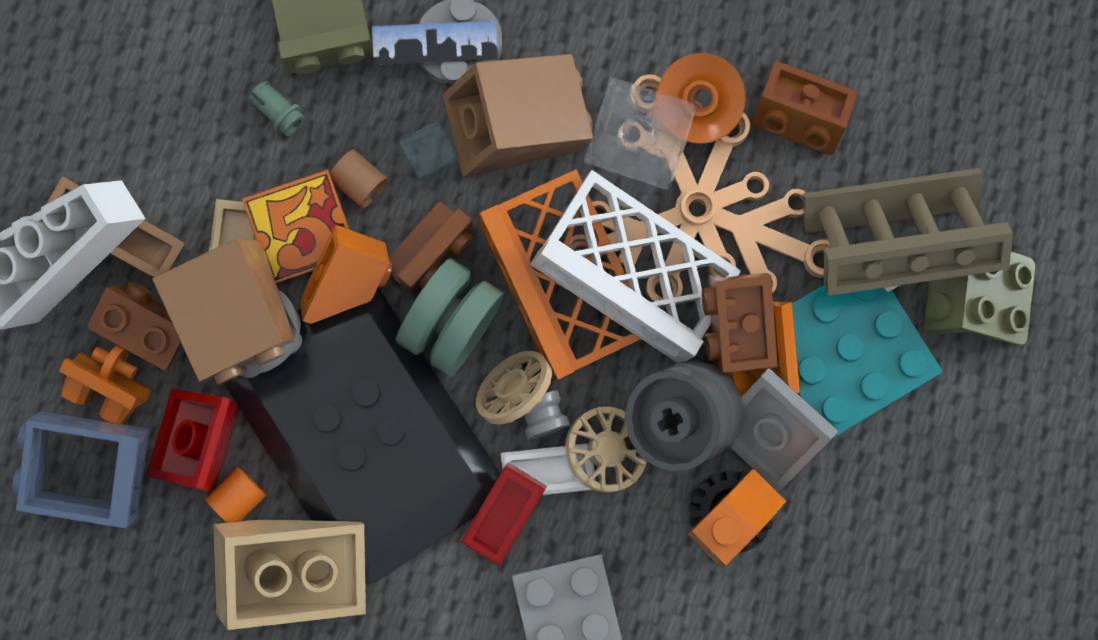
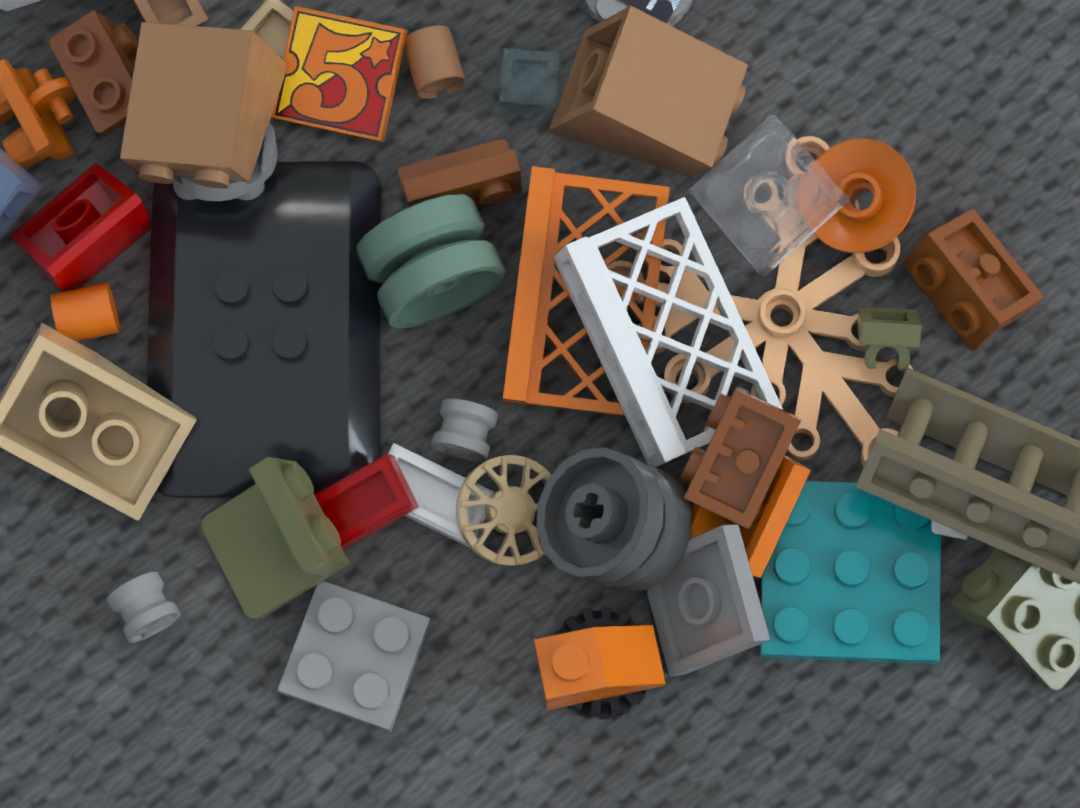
camera: 40 degrees right, 5 degrees down
orange slope [300,225,392,324] -> none
tan wheel [476,351,552,425] -> none
none -> olive bracket [201,457,350,619]
none -> olive tile [857,307,922,371]

